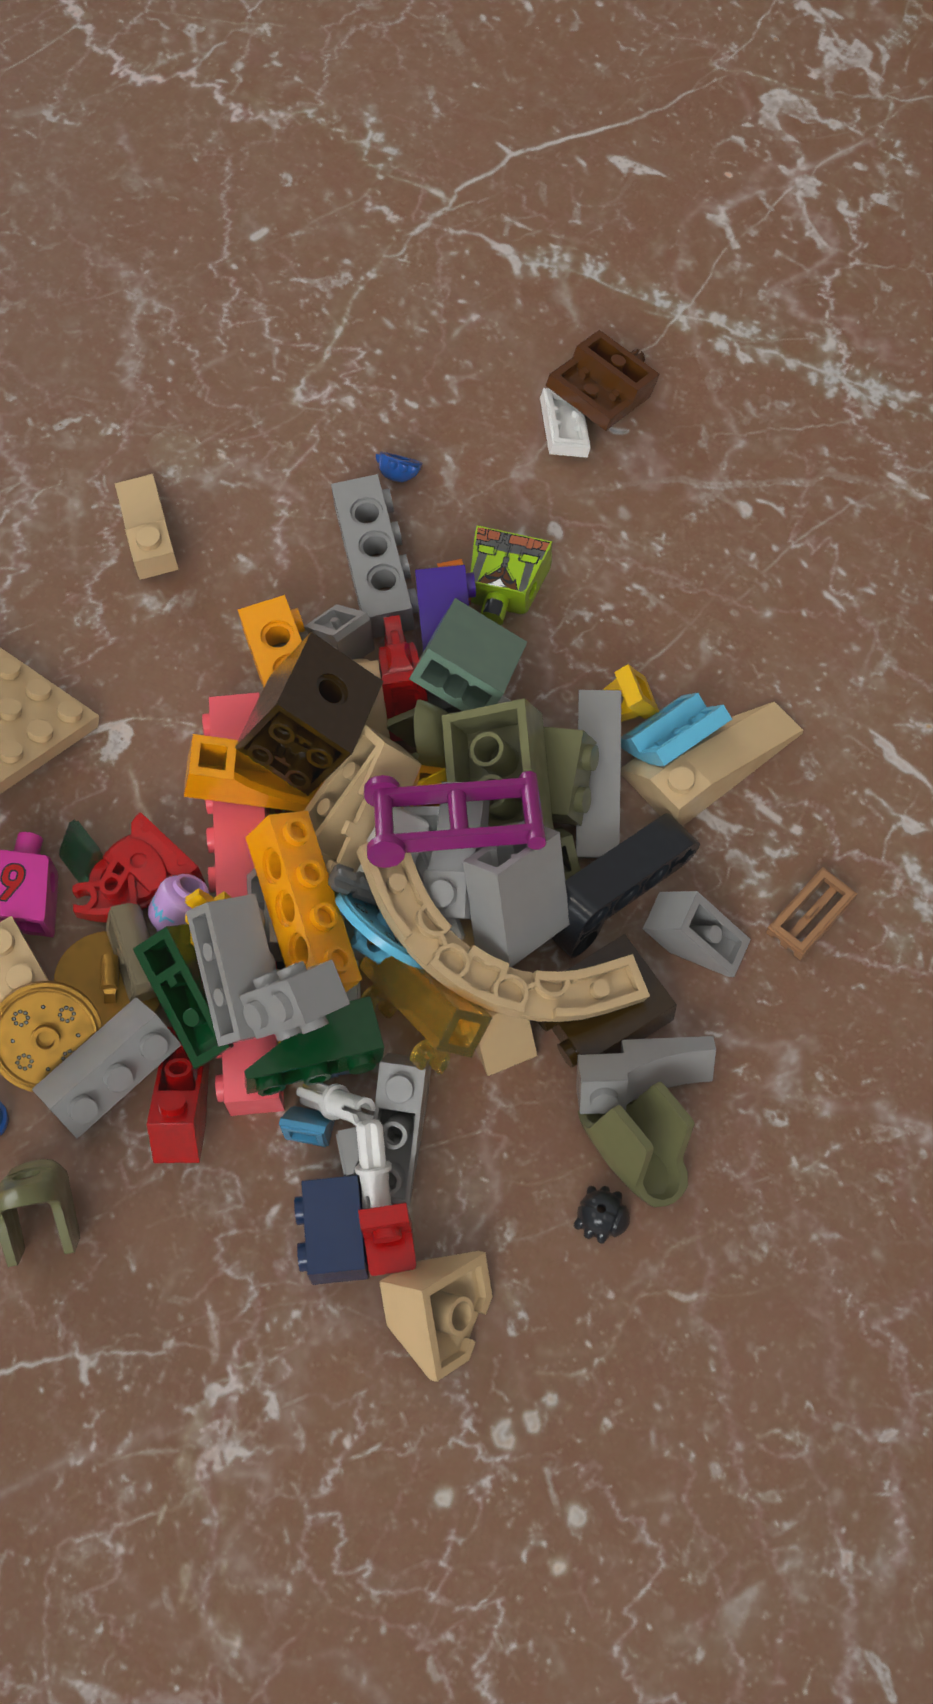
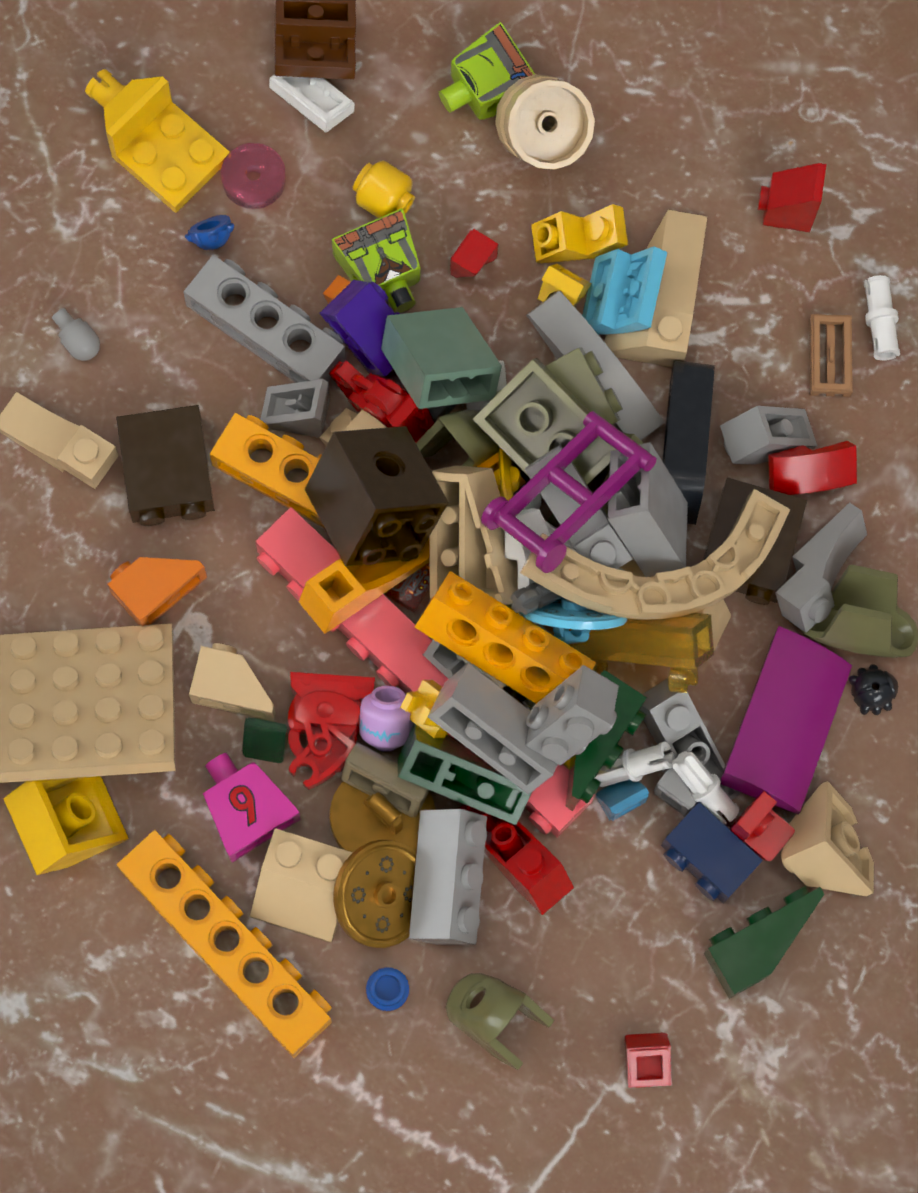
camera: 50 degrees left, 10 degrees up
none -> light grey cylinder [52,308,100,361]
none -> yellow plate [85,69,231,213]
none -> orange slope [107,557,207,627]
none -> dark brown brick [116,405,215,526]
none -> tan slope [189,643,276,722]
none -> clear pink piece [221,143,286,209]
none -> yellow head [353,161,415,218]
none -> lime torso [439,22,535,120]
none -> red slope [450,229,499,278]
none -> tan wheel [495,74,595,170]
none -> yellow slope [531,204,628,264]
none -> red slope [624,1032,671,1088]
none -> dark green slope [704,886,824,999]
none -> magenta slope [720,626,852,815]
none -> red slope [757,163,827,233]
none -> red slope [768,441,857,495]
none -> white pin [864,275,900,361]

